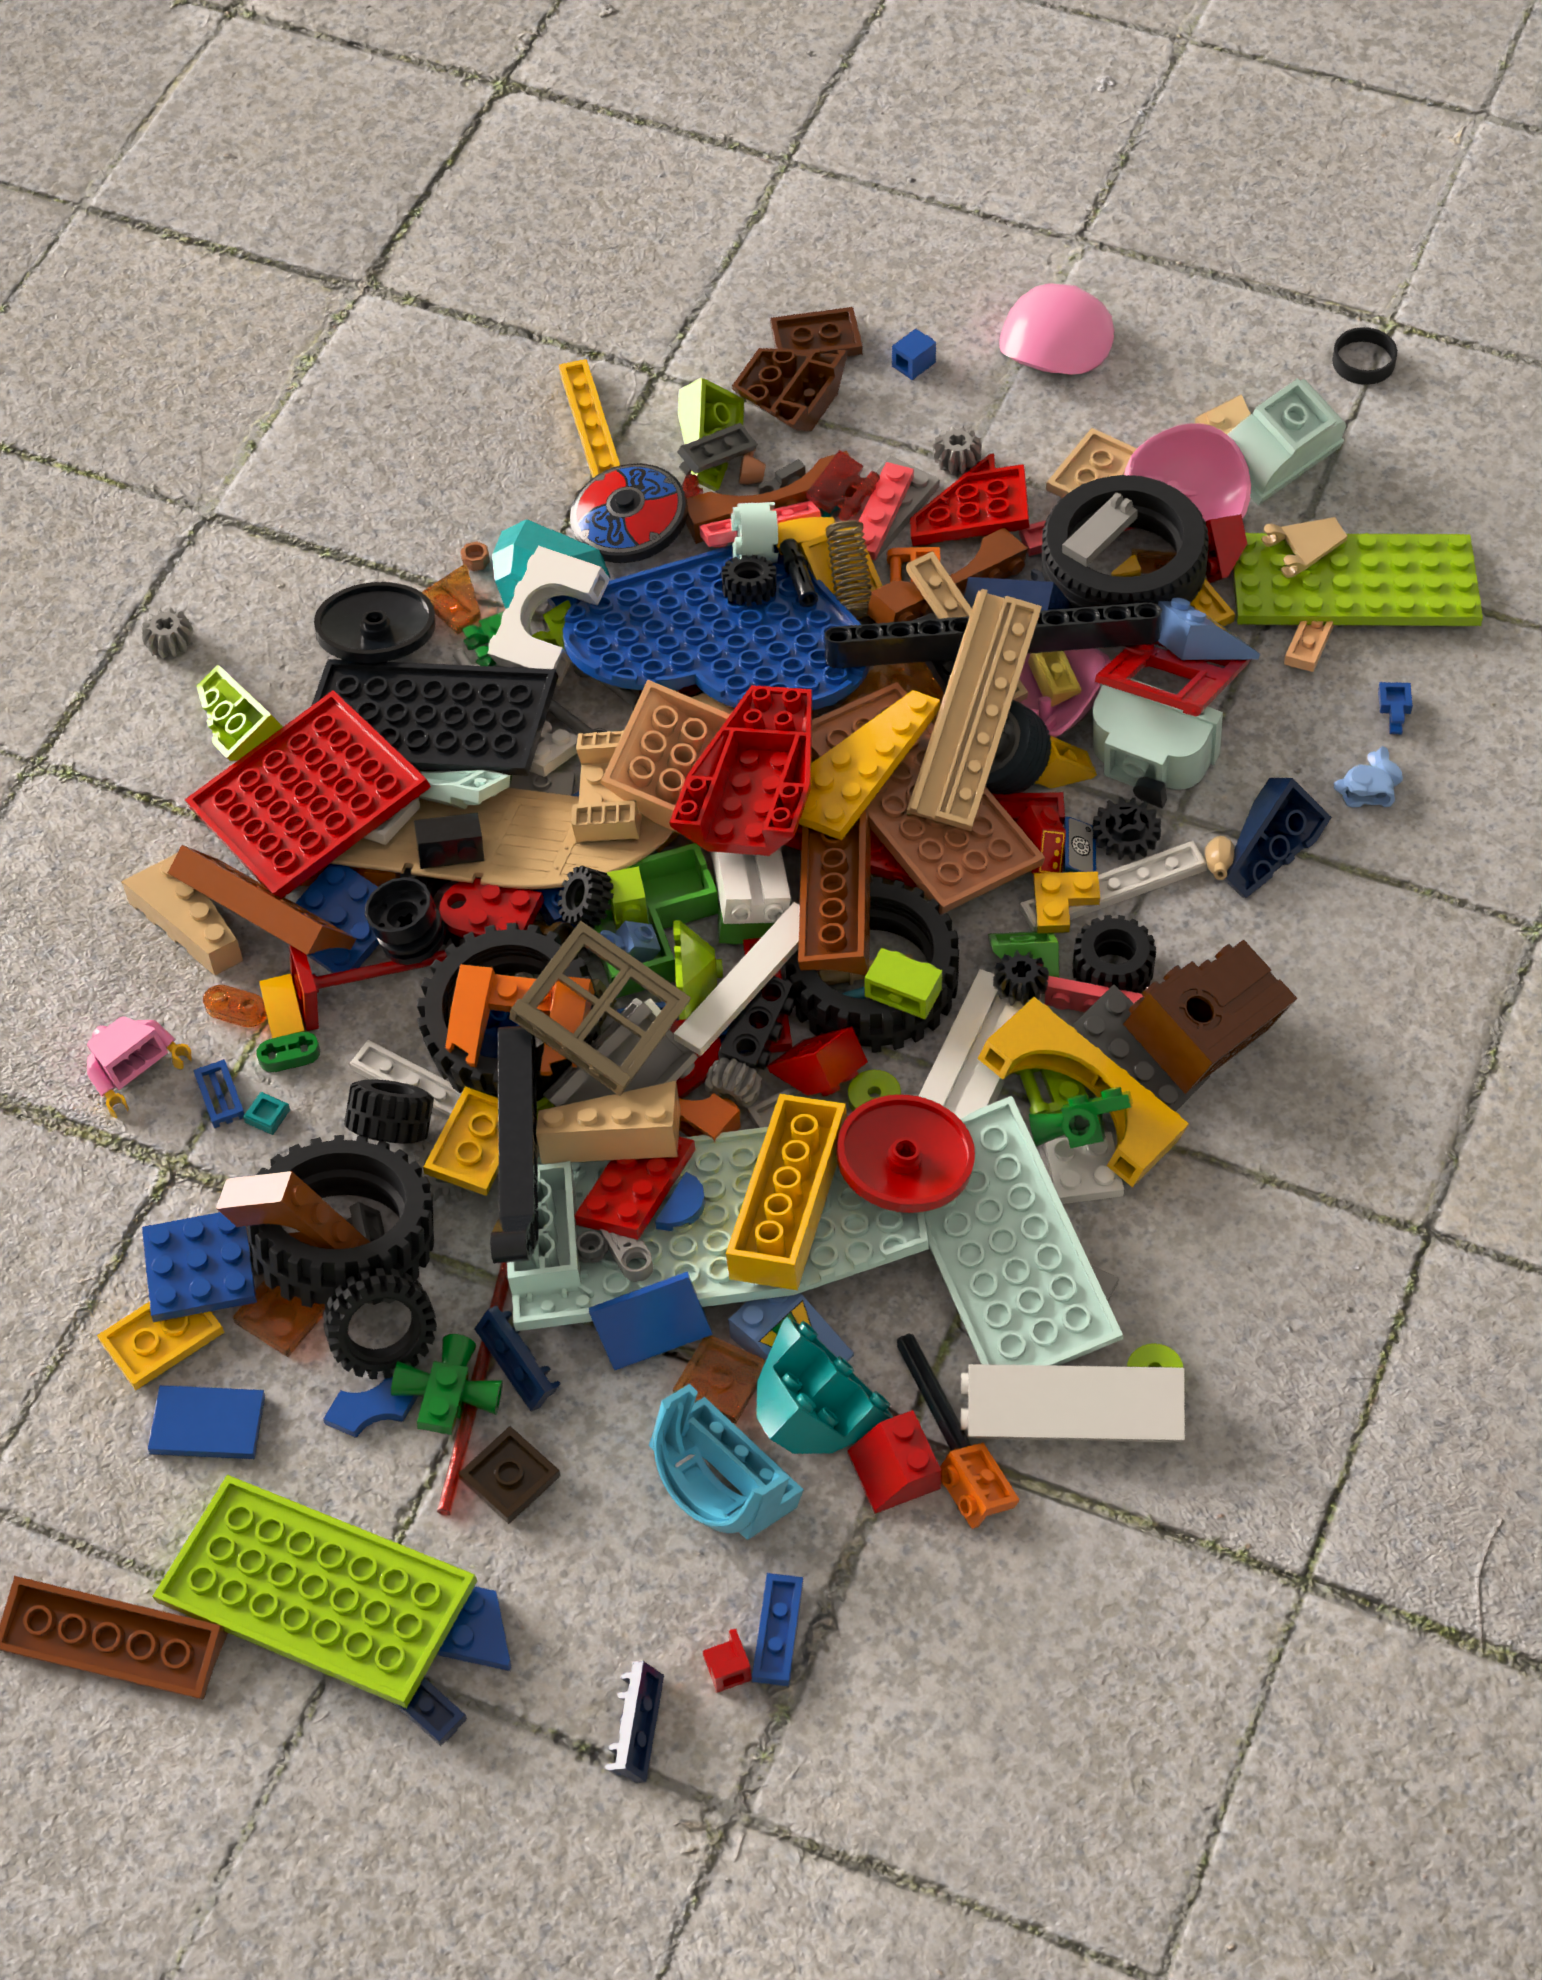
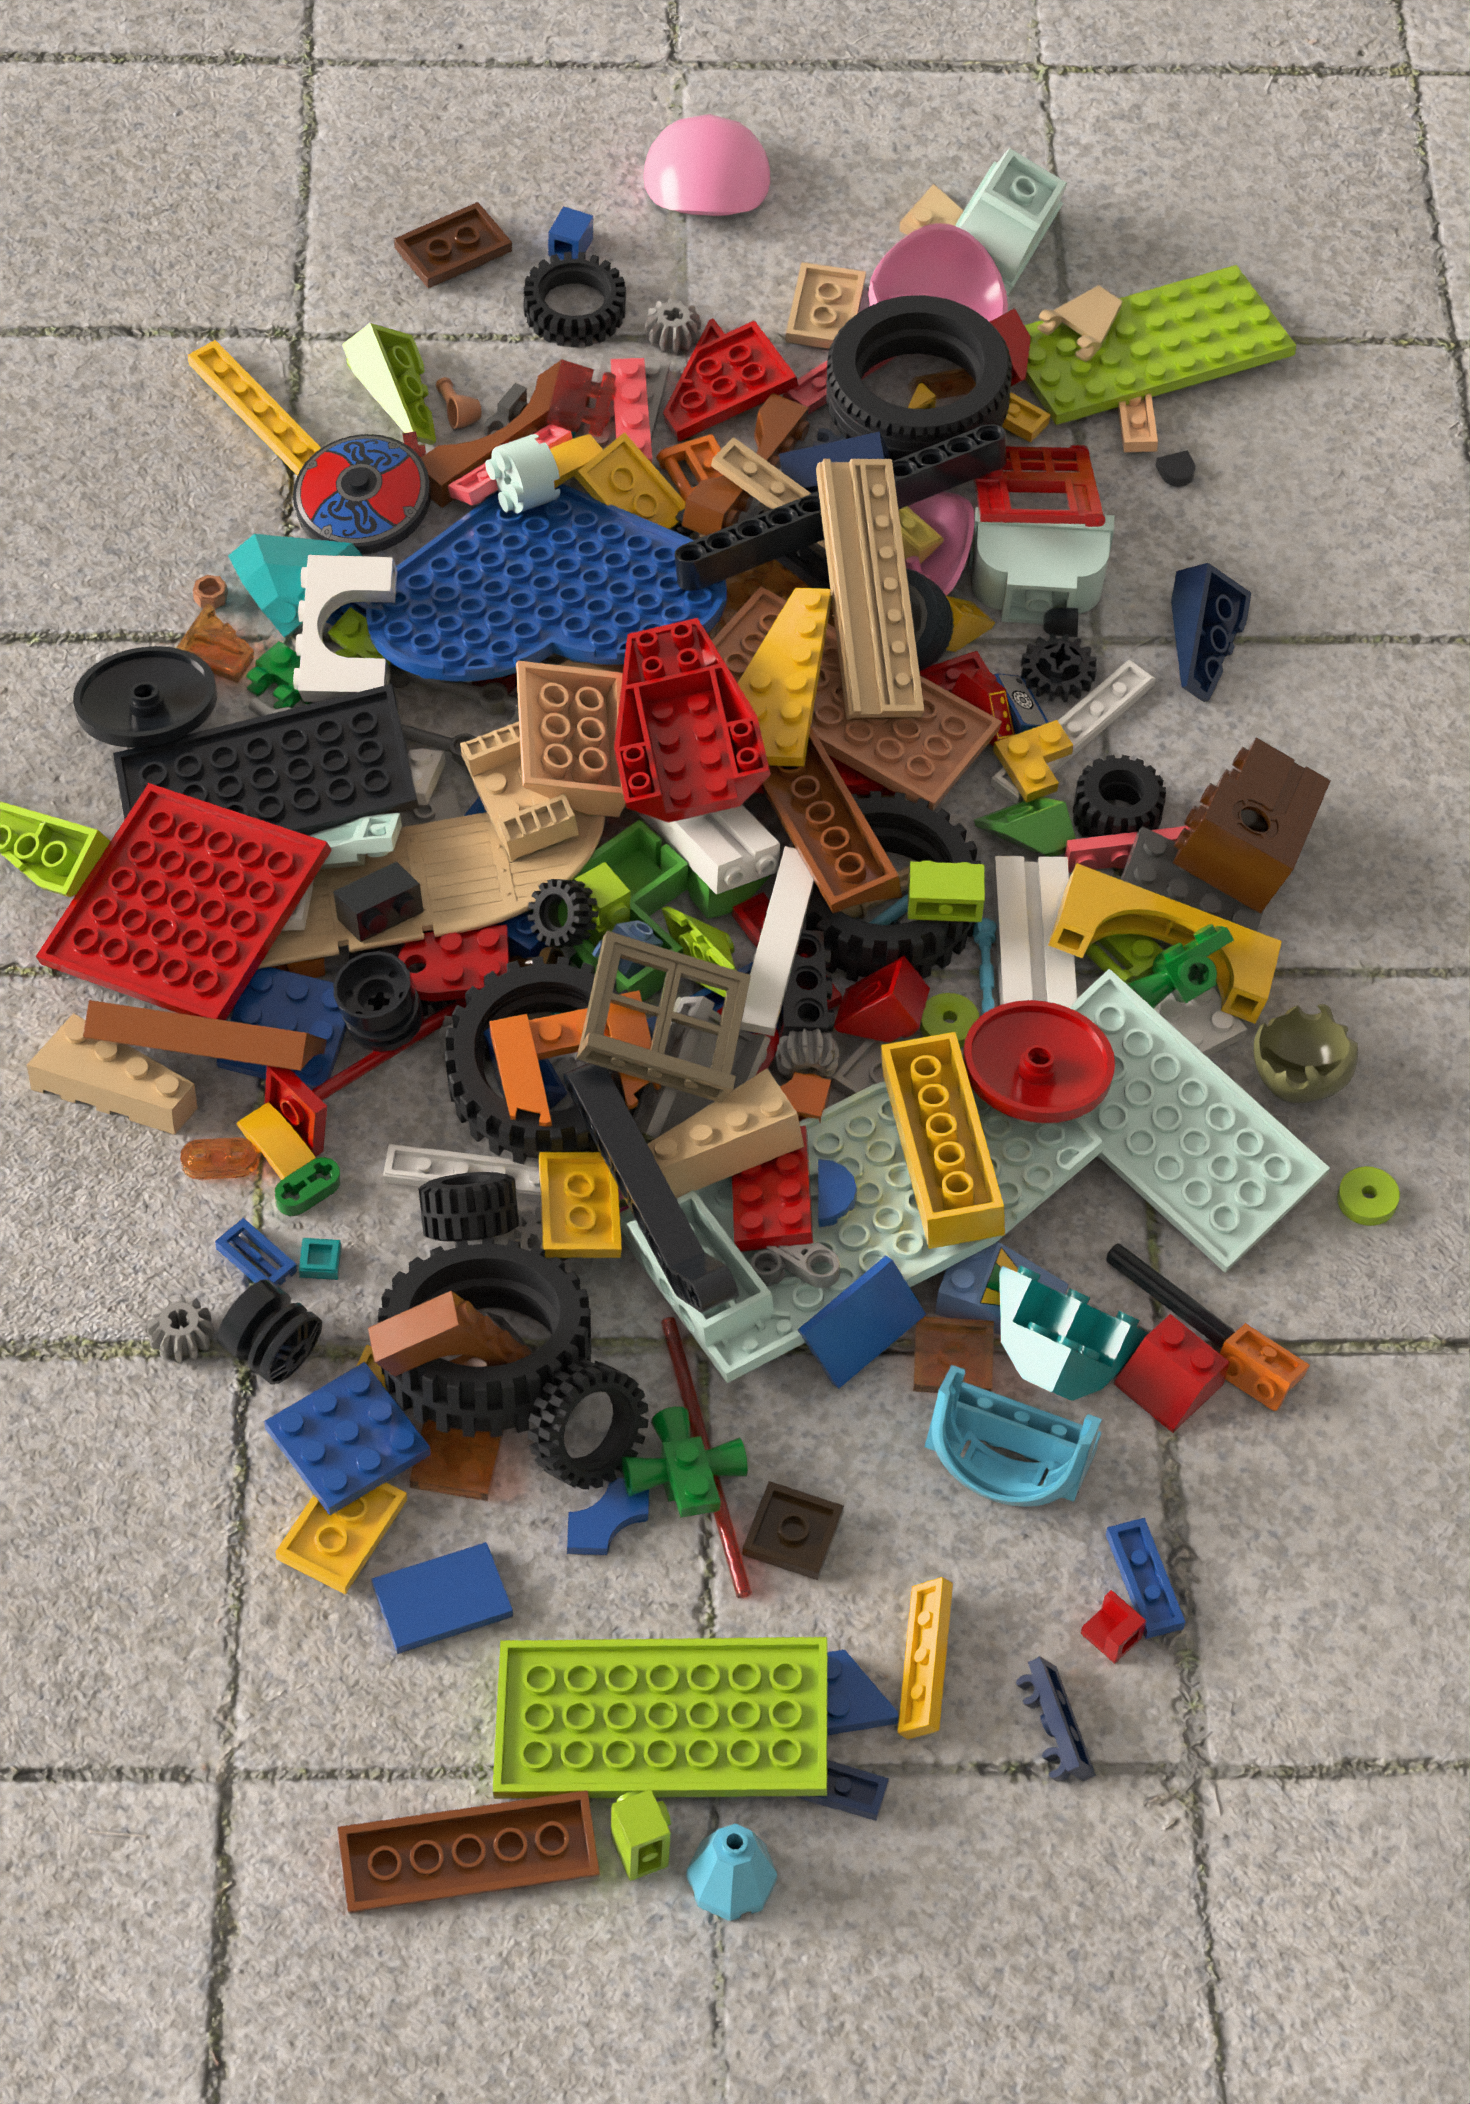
camera: 30 degrees left, 0 degrees up
bright pink torso [87,1017,192,1118] -> none
dark blue plate [474,1306,560,1411] -> none
dark grey plate [677,423,758,476] -> none
black tyre [722,555,776,606] -> none
reddish brown wedge [732,348,848,432] -> none
black pin [780,539,818,607] -> none
dark tan piece [825,520,872,618] -> none
white brick [961,1364,1185,1443] -> none
black gear [993,950,1049,1006] -> none
light grey hinge [1062,493,1137,567] -> none
medium blue slope [1158,598,1260,660] -> none
tan plant [1205,836,1235,880] -> none
black tyre [1332,327,1397,385] -> none
light blue animal [1334,746,1403,808] -> none
blue plate [1378,682,1413,734] -> none
none -> light grey gear [147,1294,214,1364]
none -> black wheel [217,1279,322,1385]
none -> black tyre [524,252,626,348]
none -> lime brick [611,1789,671,1881]
none -> medium azure cone [686,1823,778,1921]
none -> yellow plate [897,1577,953,1740]
none -> medium azure piece [973,918,997,1015]
none -> black tile [1155,450,1195,487]
none -> olive piece [1253,1004,1358,1104]

